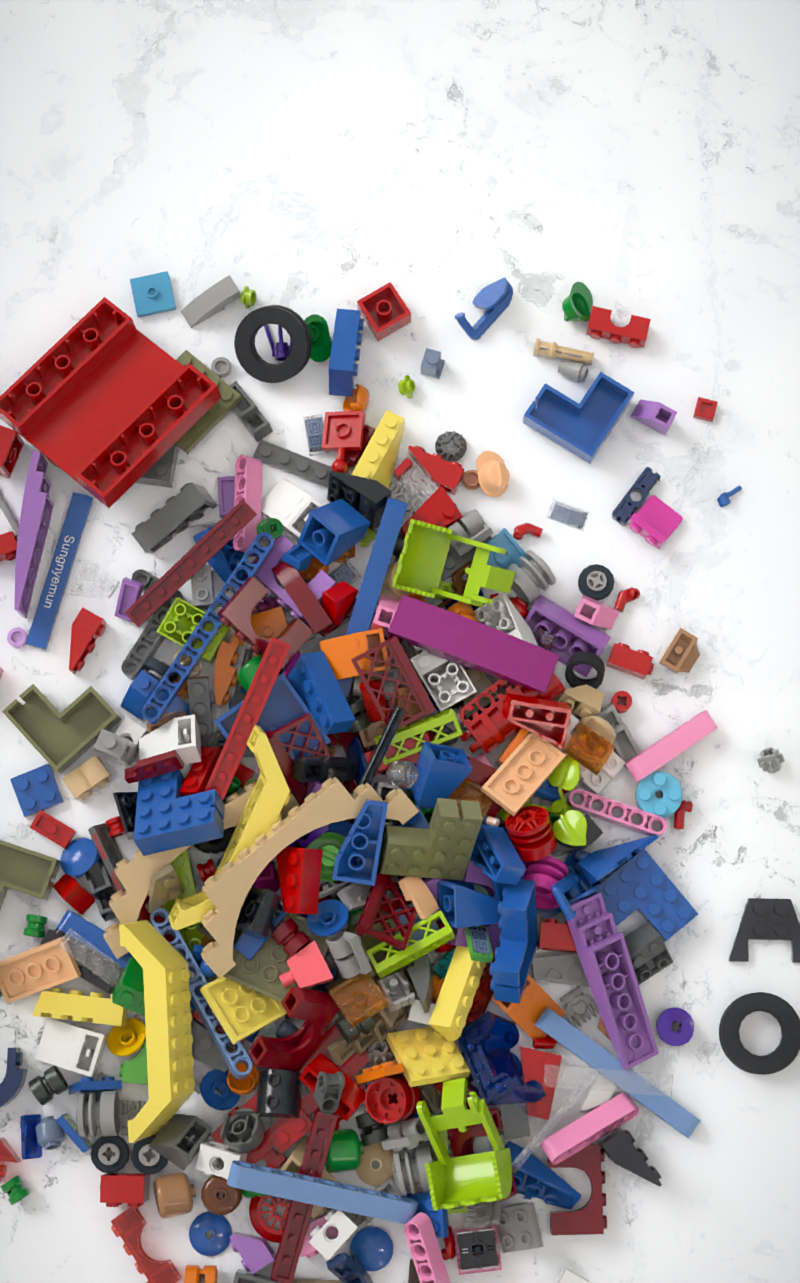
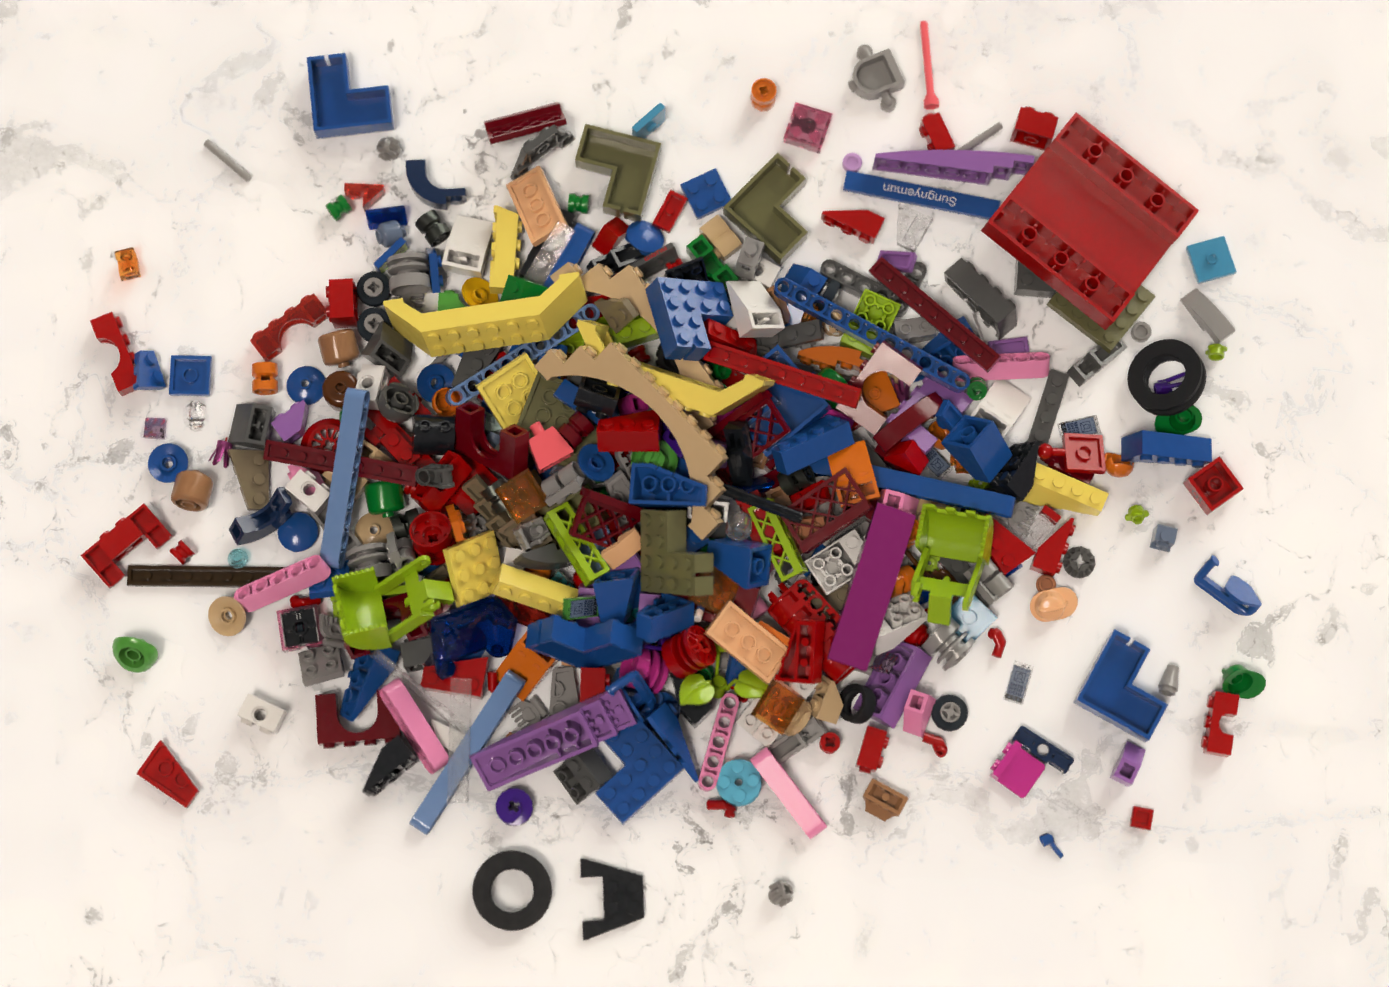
camera: 80 degrees right, 0 degrees up
dark red hinge [124,750,184,784] -> none
tan pin [533,338,594,365] -> none
none -> green arch [686,234,739,294]

